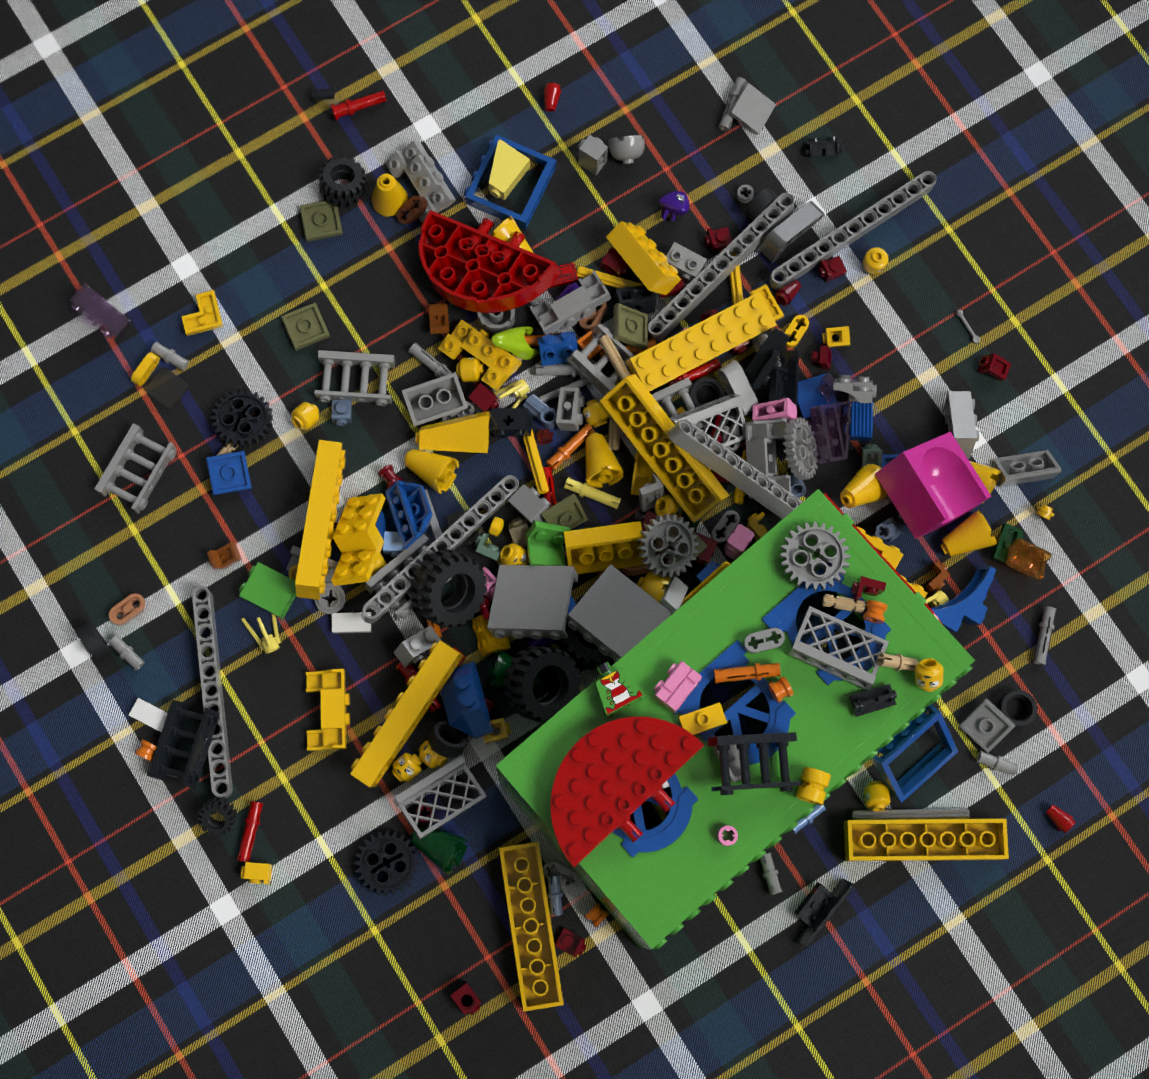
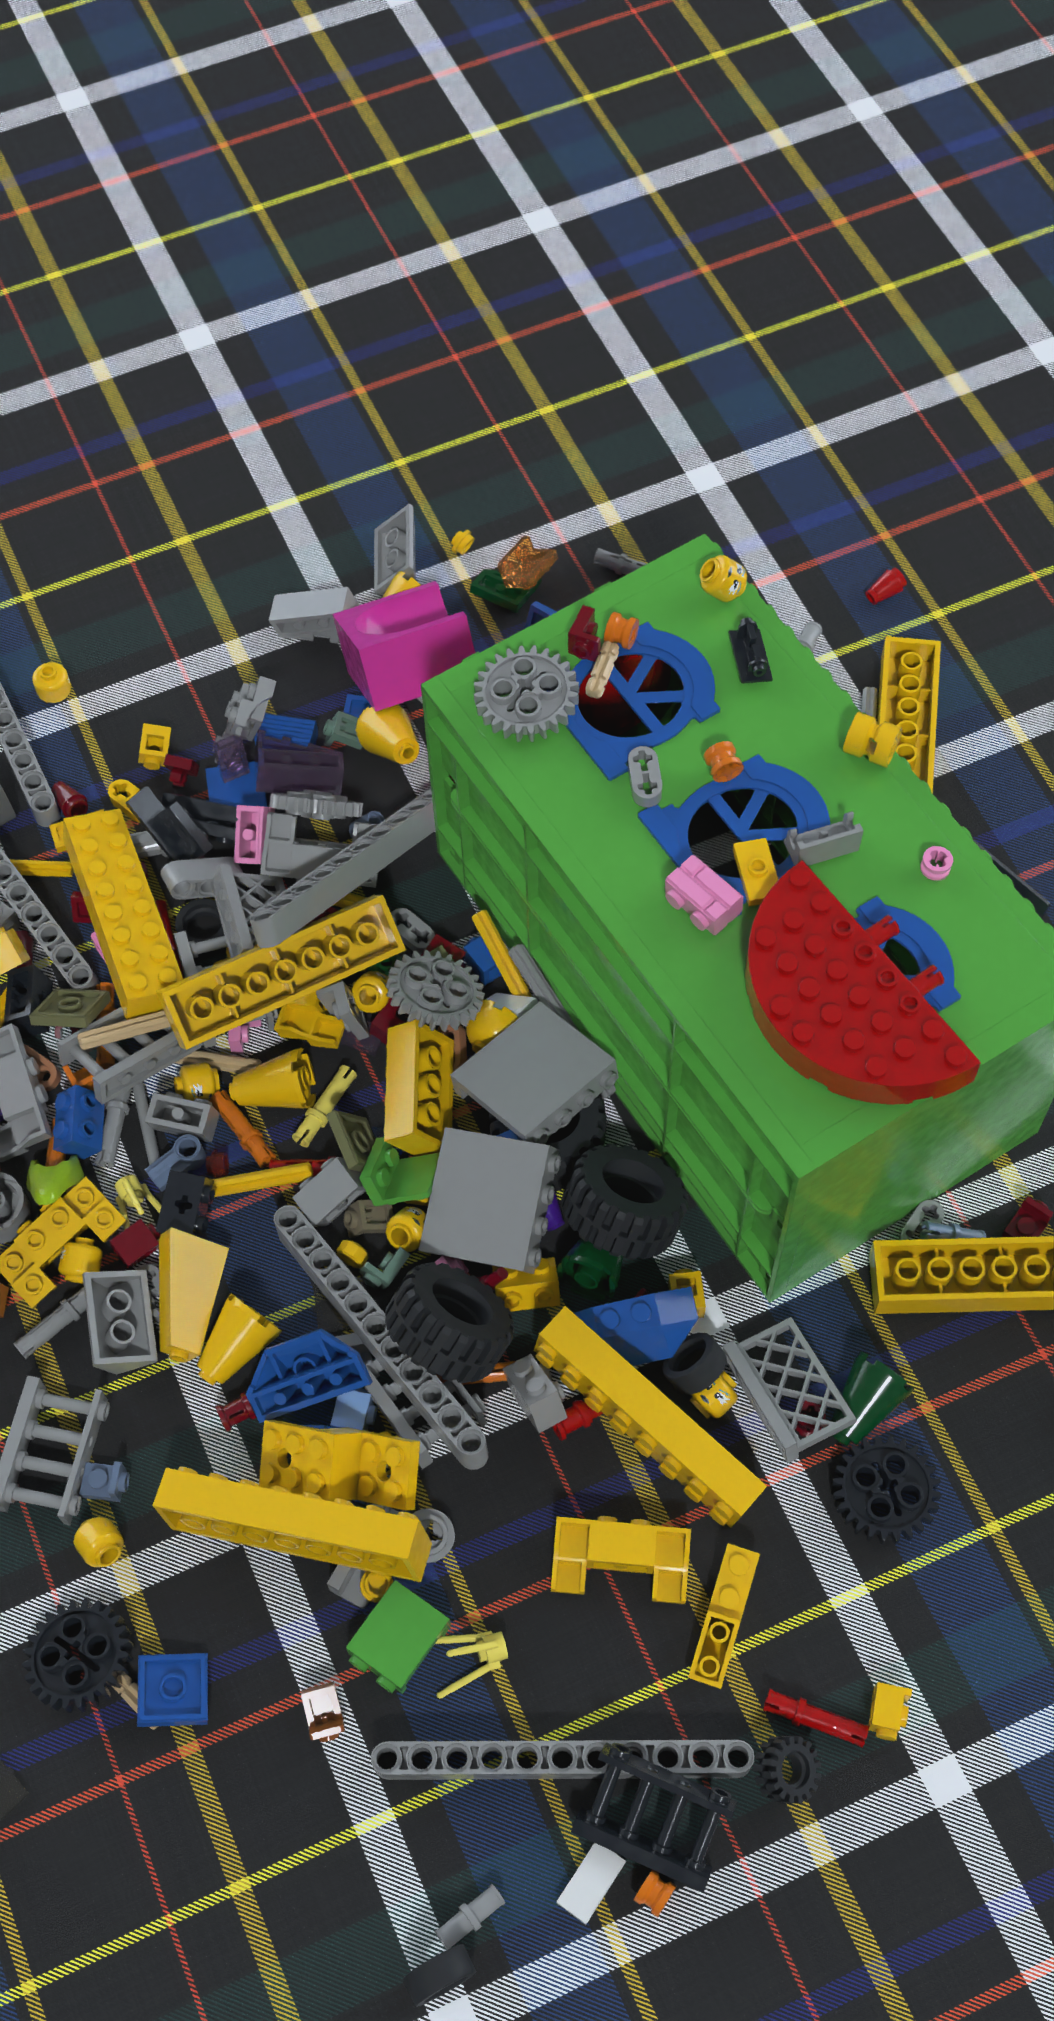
camera: 75 degrees left, 15 degrees down
light grey fence [95,423,177,514] -> none
nougat plate [109,593,146,626] -> none
white tile [332,612,371,633] -> none
yellow head [392,753,422,782] -> none
orange wheel [585,902,609,928] -> none
torso [595,662,644,719] -> none
black fence [707,732,801,795] -> none
orange pin [714,662,781,684] -> none
bright pink brick [723,524,755,559] -> none
yellow bracket [746,512,768,541] -> none
light grey fence [788,606,889,691] -> none
dark red bracket [818,256,847,282] -> none
tan axle [877,653,919,672] -> none
yellow cone [940,510,997,556] -> none
light grey hinge [956,310,980,344] -> none
dark red bracket [977,353,1011,381] -> none
none -> yellow slope [688,1543,760,1689]

